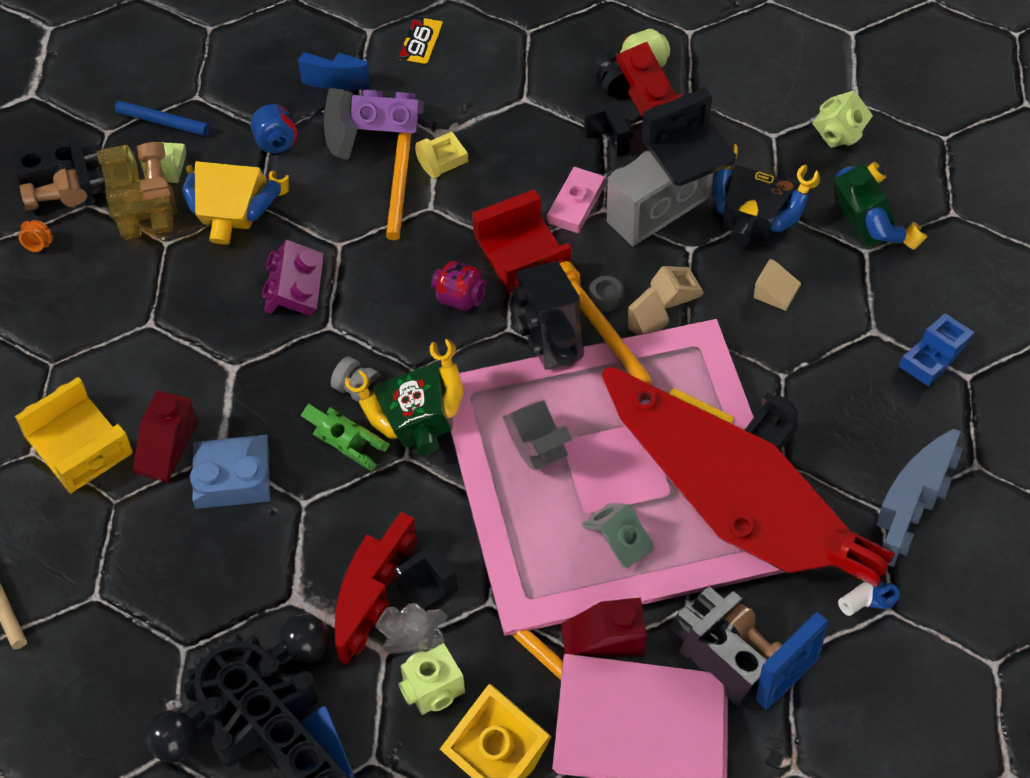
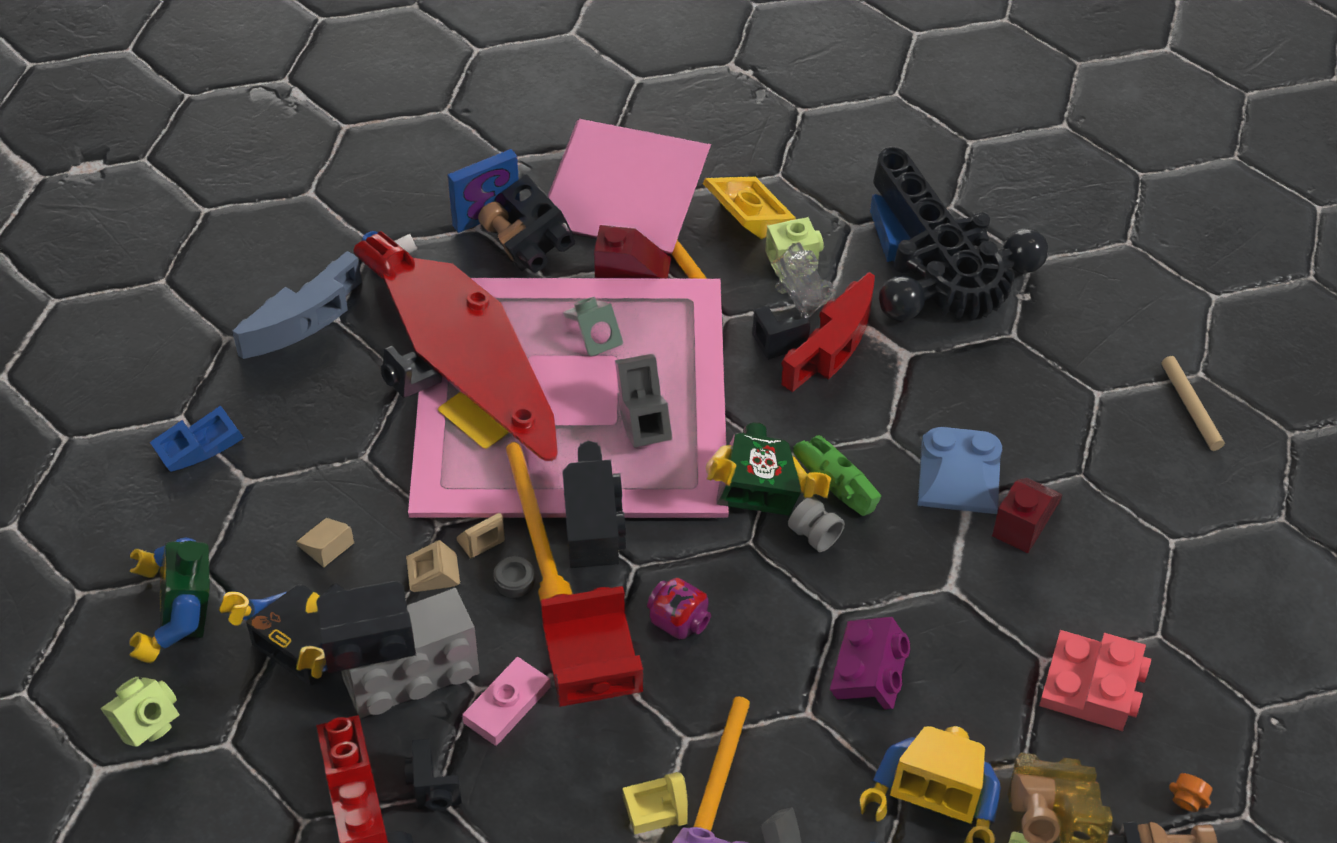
camera: 170 degrees left, 5 degrees down
yellow panel [15,377,133,494] -> none
none -> coral plate [1039,630,1151,731]

